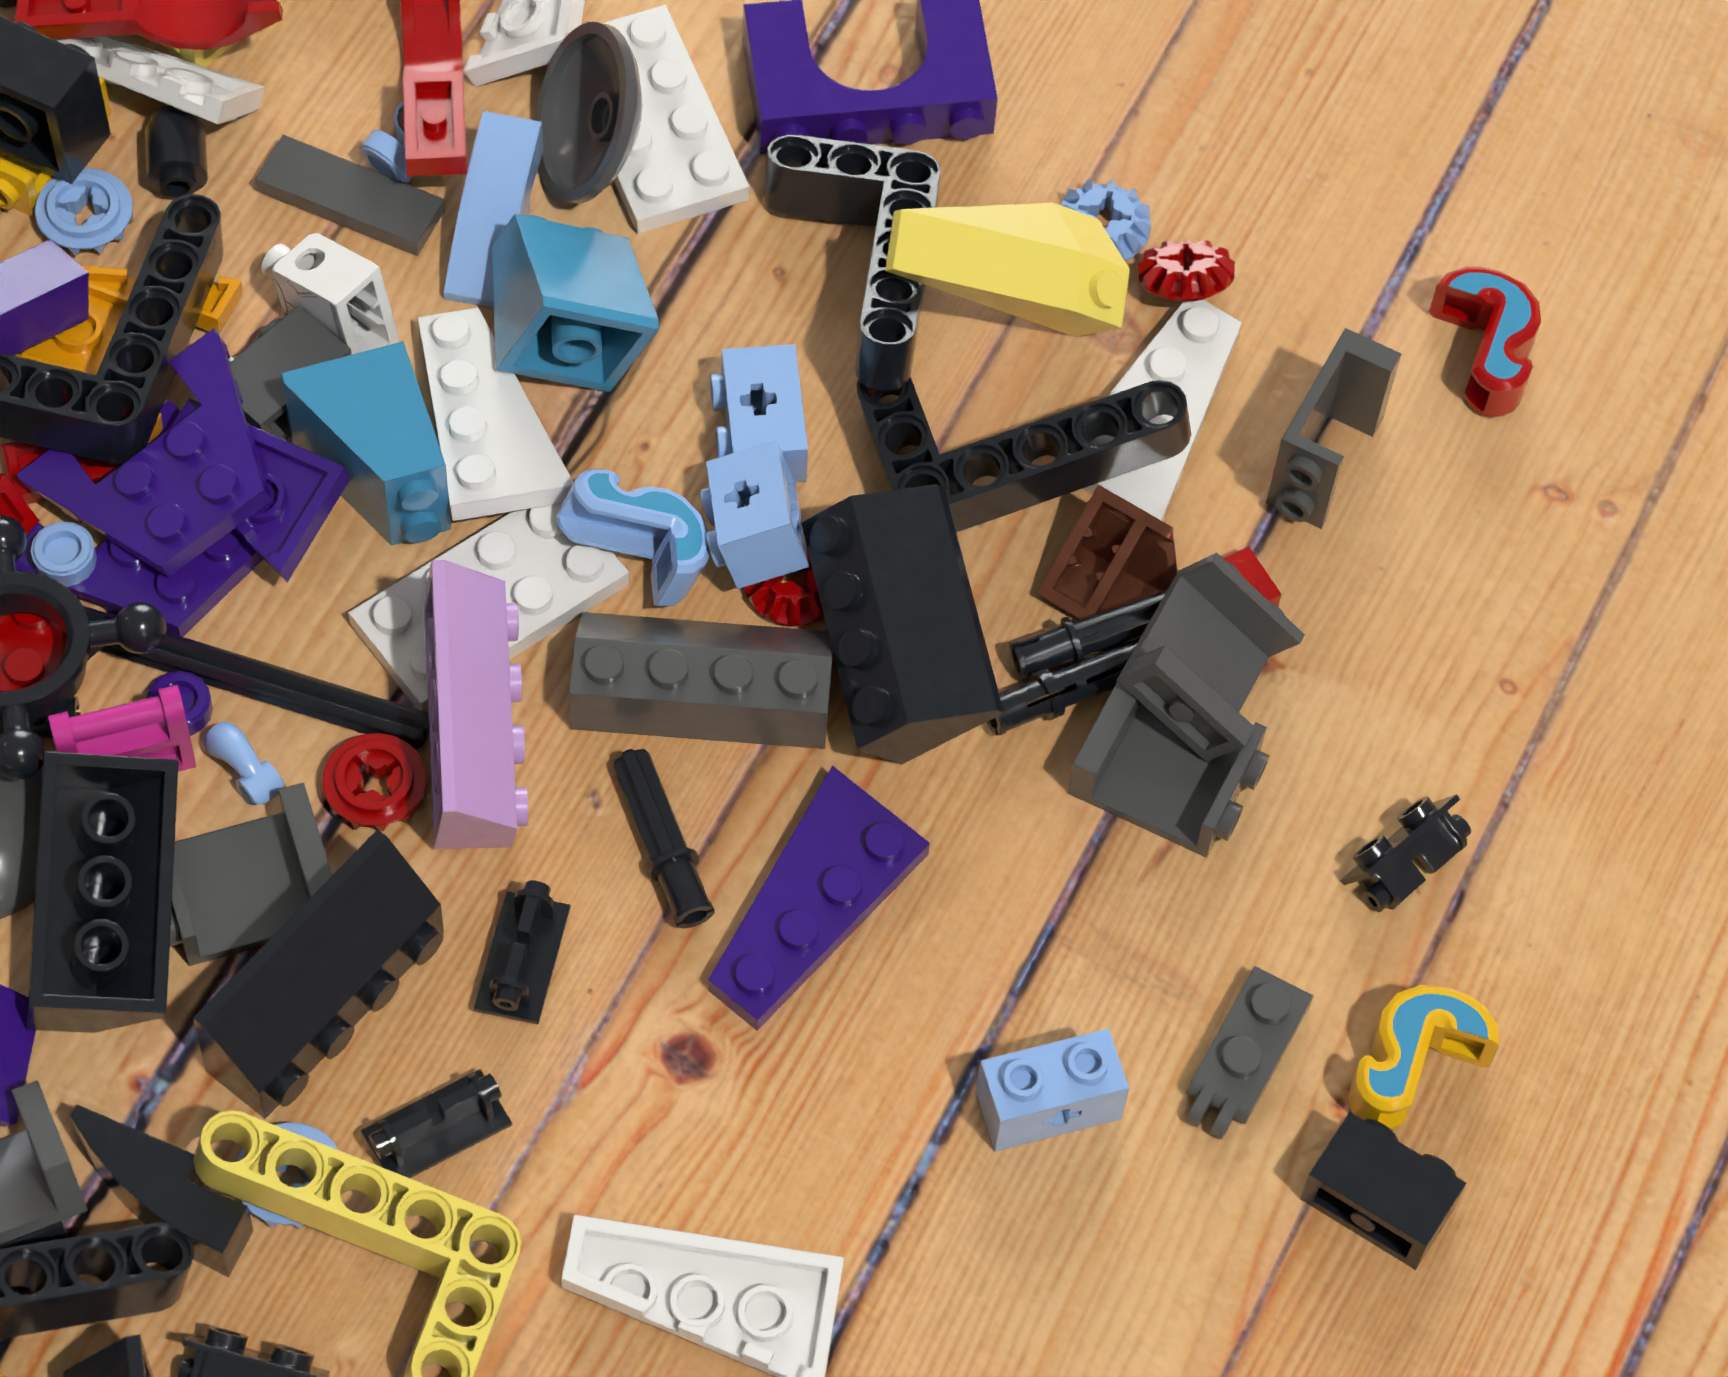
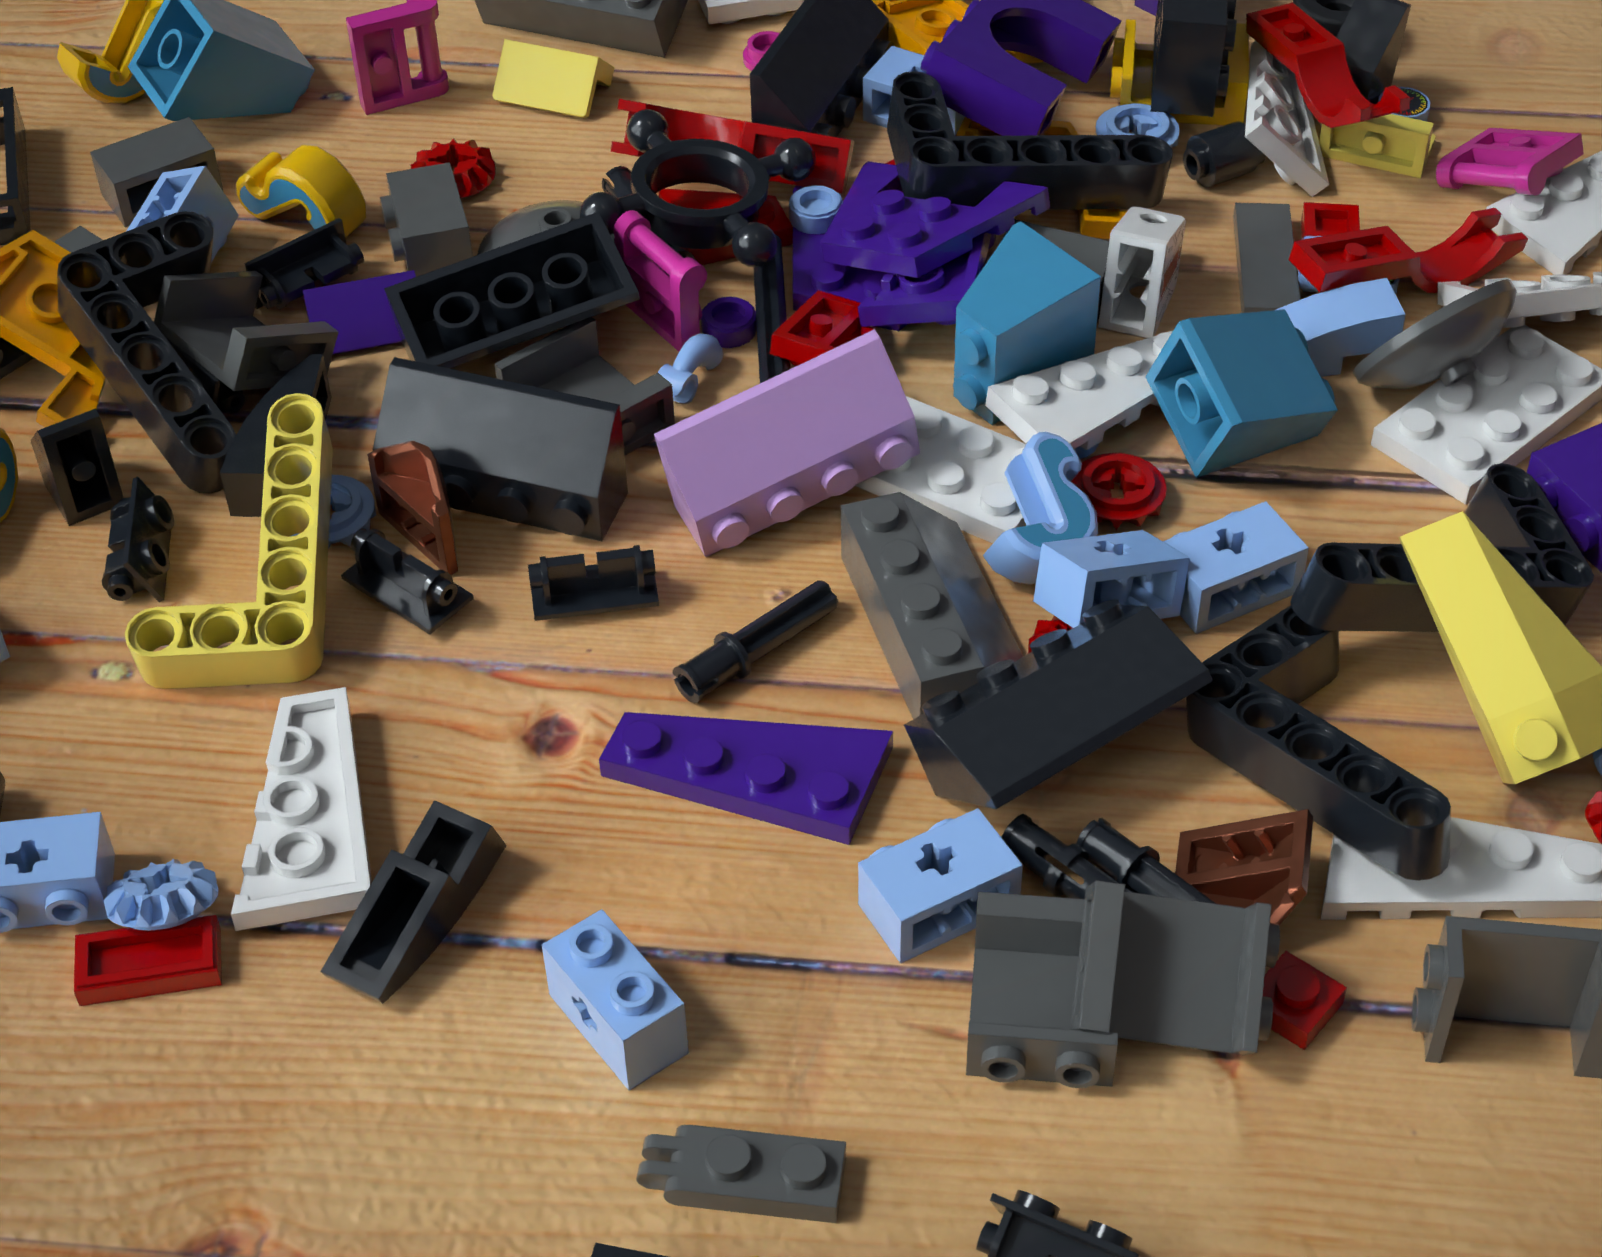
camera: 75 degrees right, 15 degrees down
none -> black slope [320,800,507,1003]
none -> copper slope [367,441,459,575]
none -> red wing [770,290,873,366]
none -> light blue brick [858,808,1023,964]
none -> red gear [1071,453,1167,530]
none -> red plate [1301,202,1360,239]

